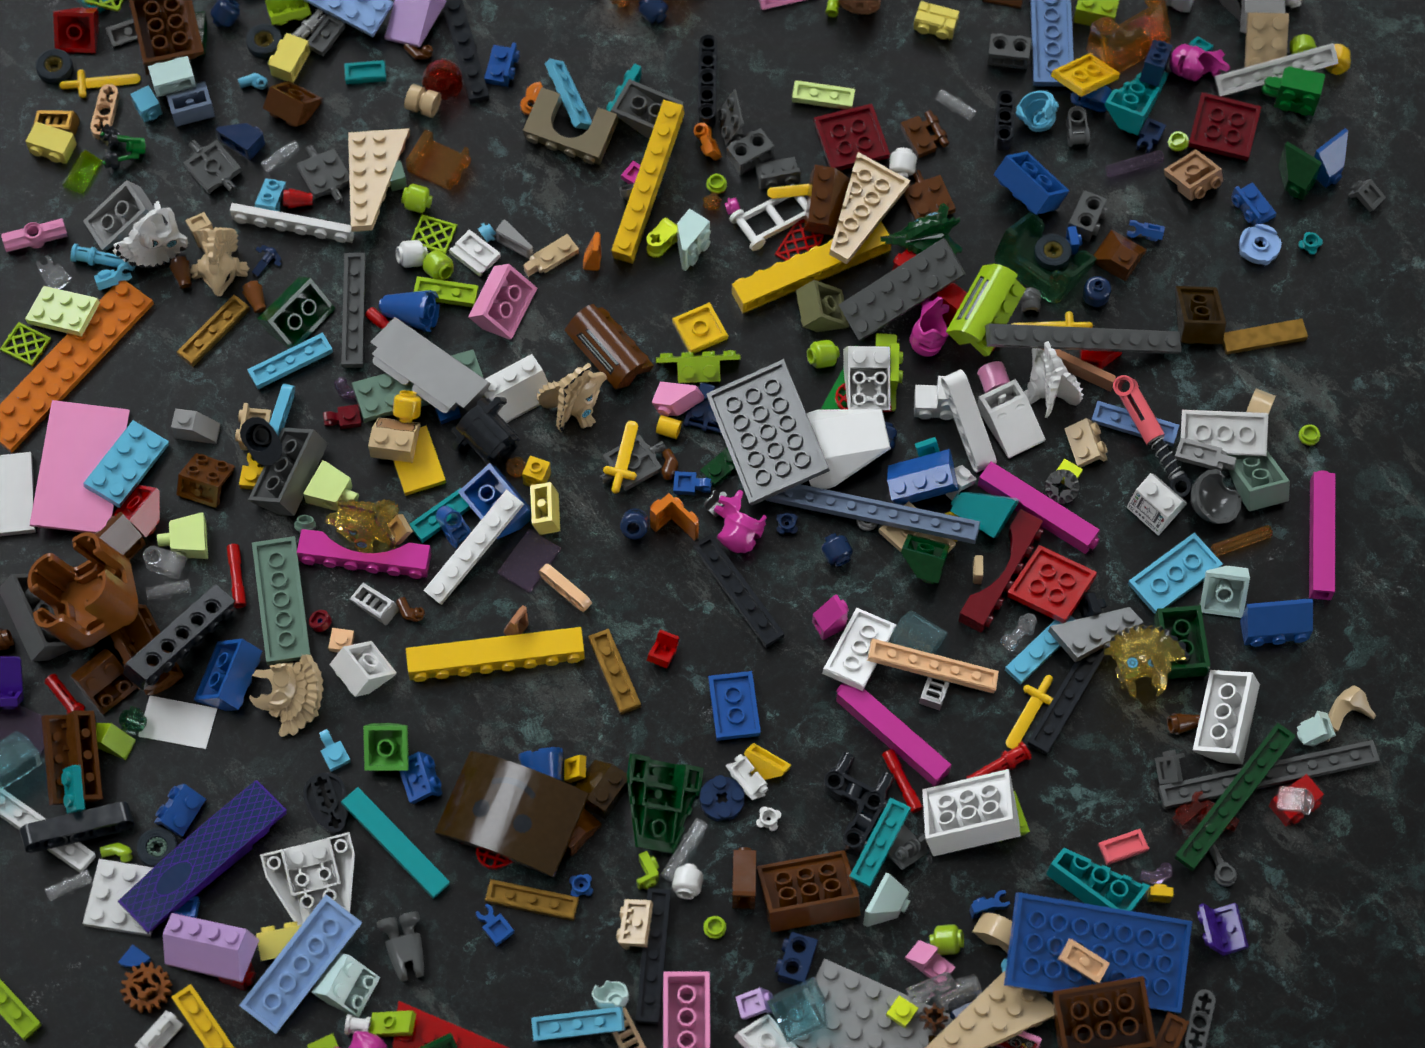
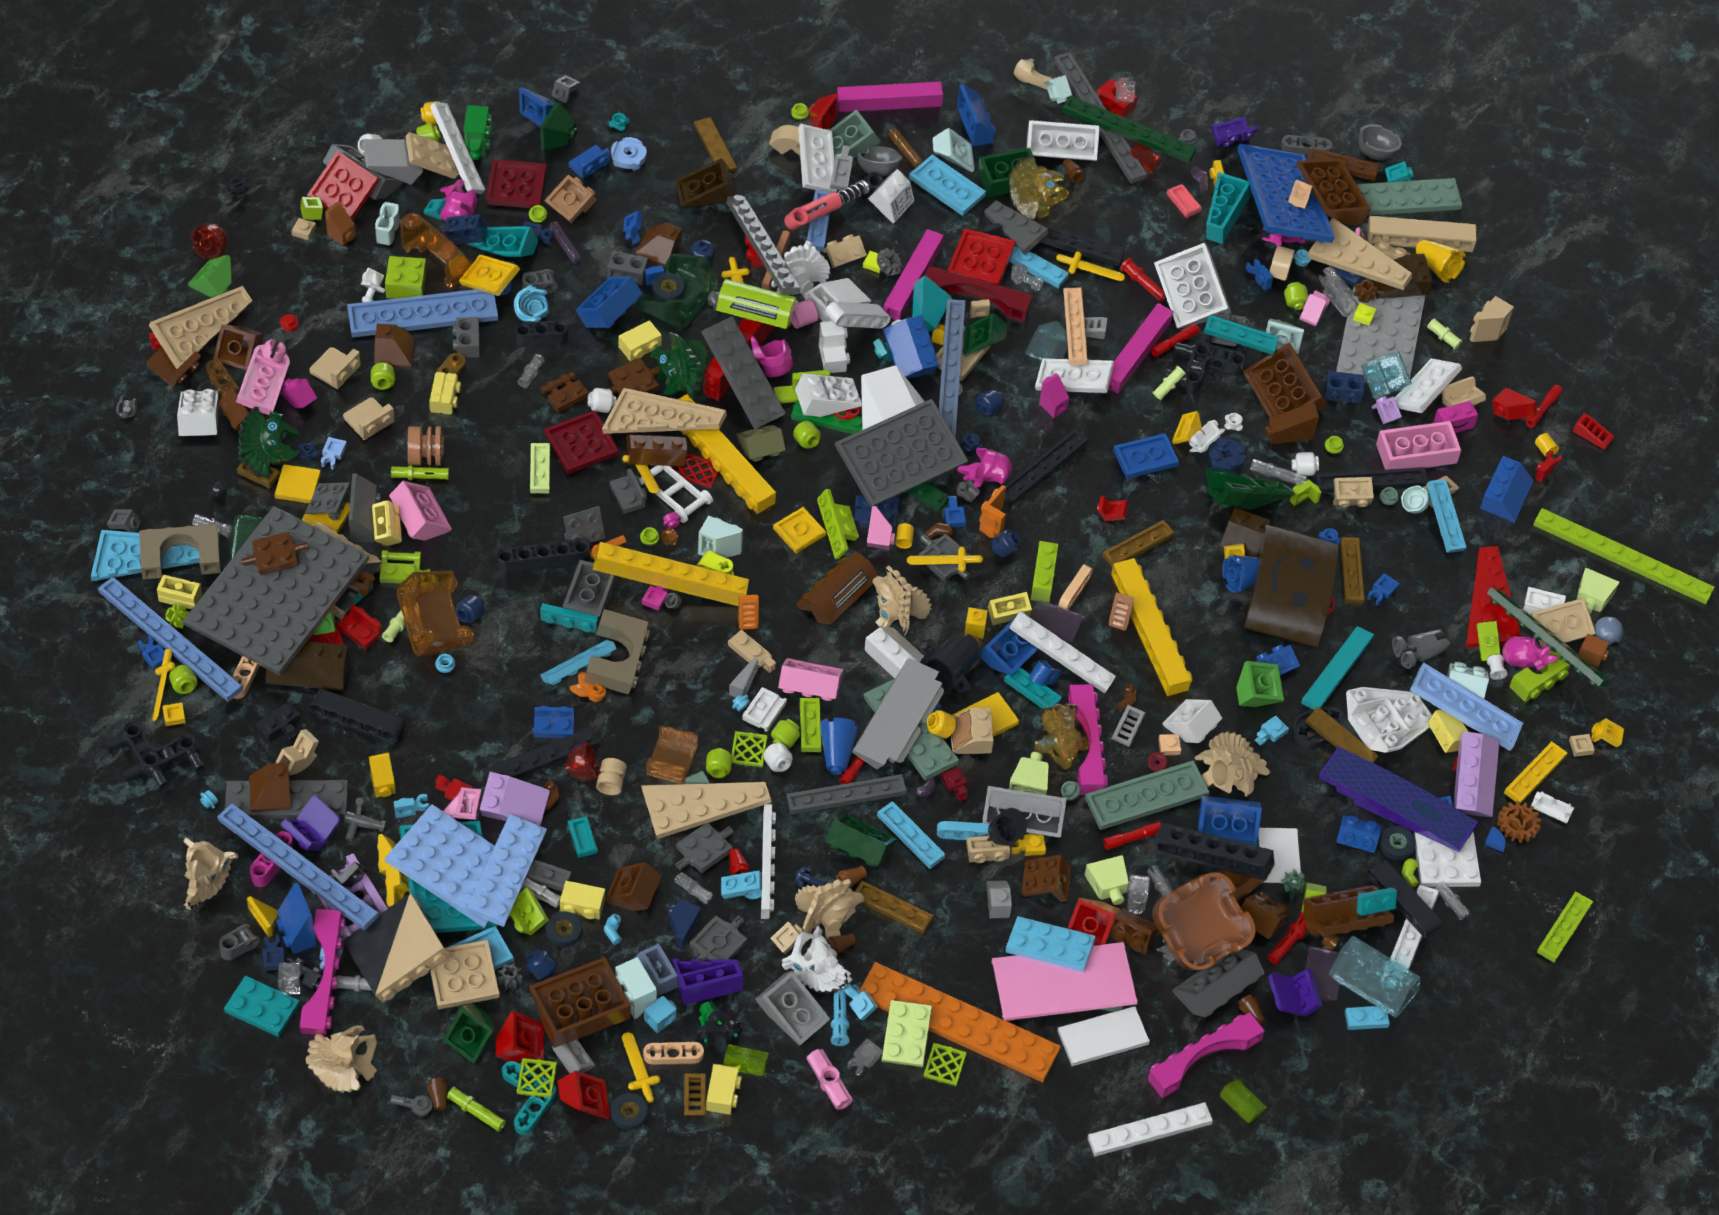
camera: 105 degrees left, 10 degrees down
dark grey brick [726,128,774,175] -> none
dark grey bracket [1155,750,1185,784] -> none
none -> pearl gold plate [437,353,466,376]
none -> light yellow brick [619,320,662,362]
none -> dark purple wedge [672,959,743,1005]
none -> red slope [809,94,838,130]
none -> lime arch [1031,541,1058,603]
none -> yellowish green pin [1152,366,1186,401]
none -> pearl gold tile [1305,707,1378,763]
none -> sand green plate [1380,487,1399,505]

